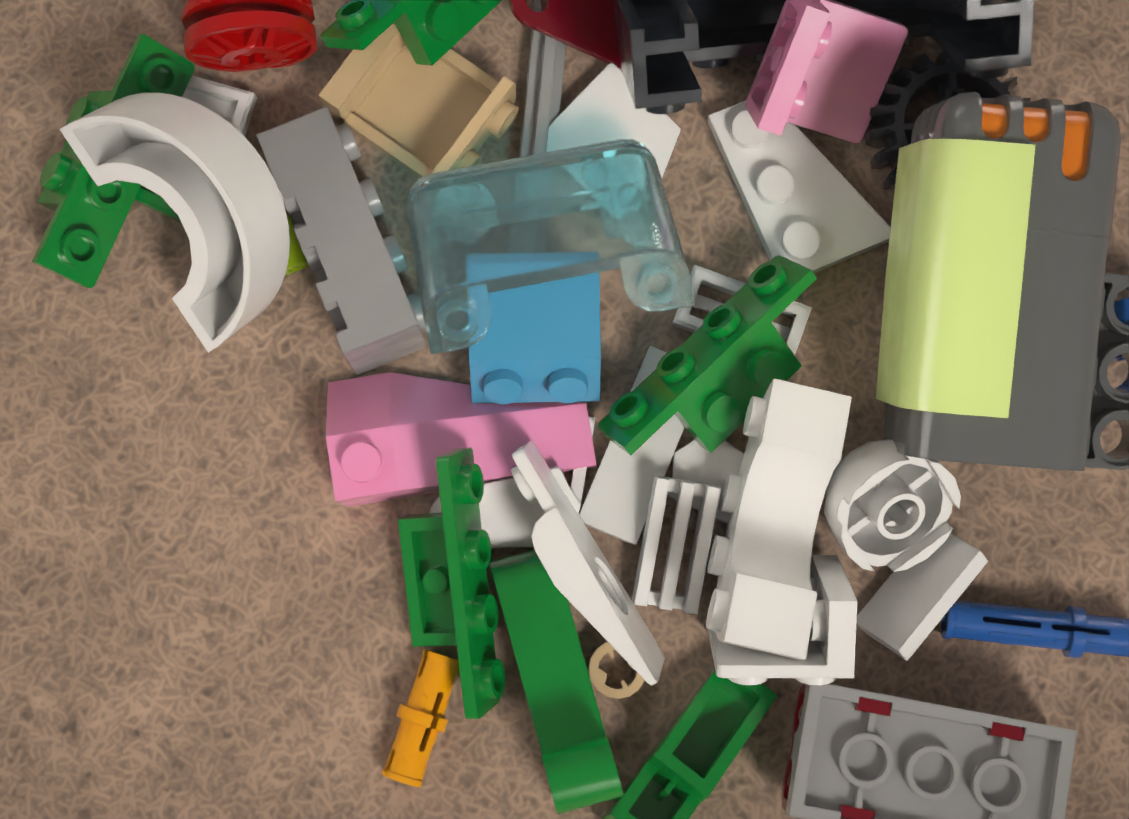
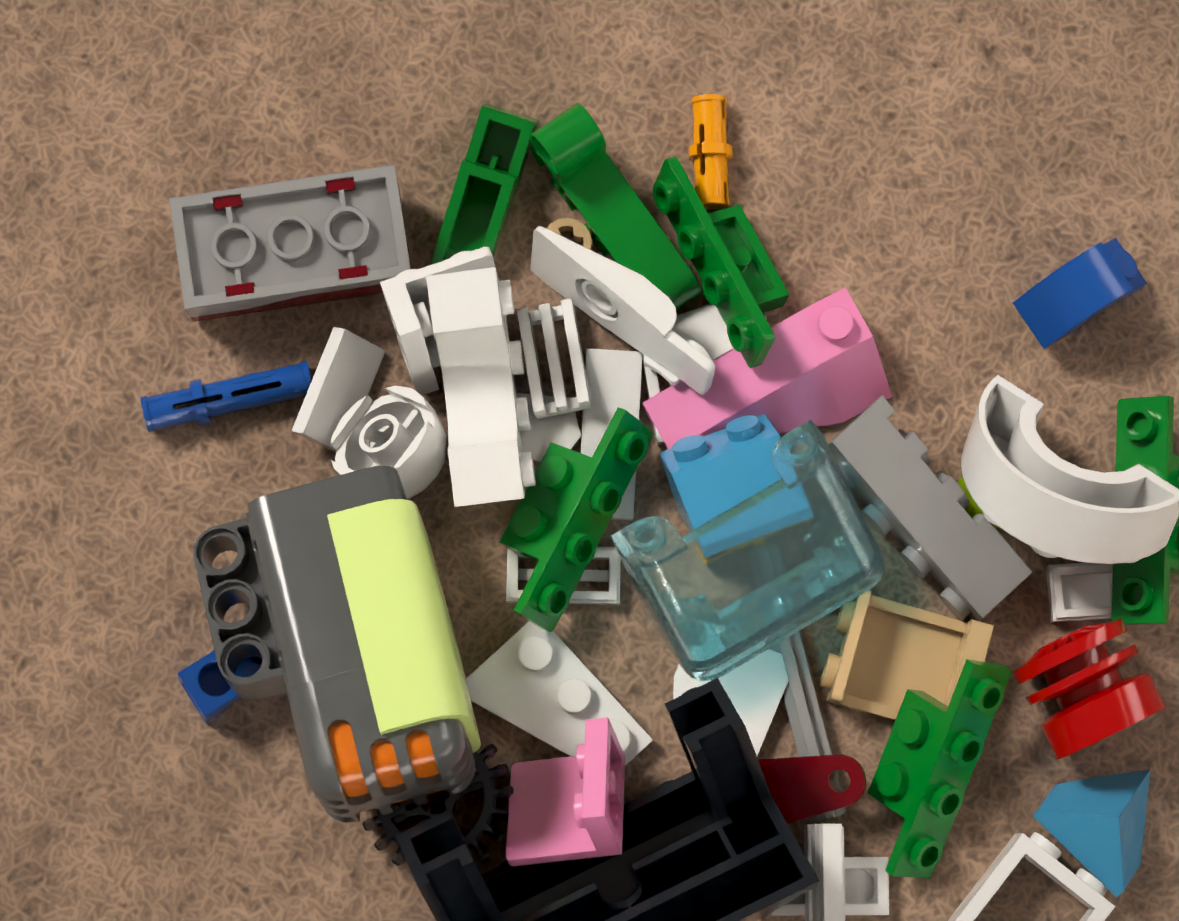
camera: 160 degrees right, 0 degrees up
none -> blue brick [1013,238,1147,349]

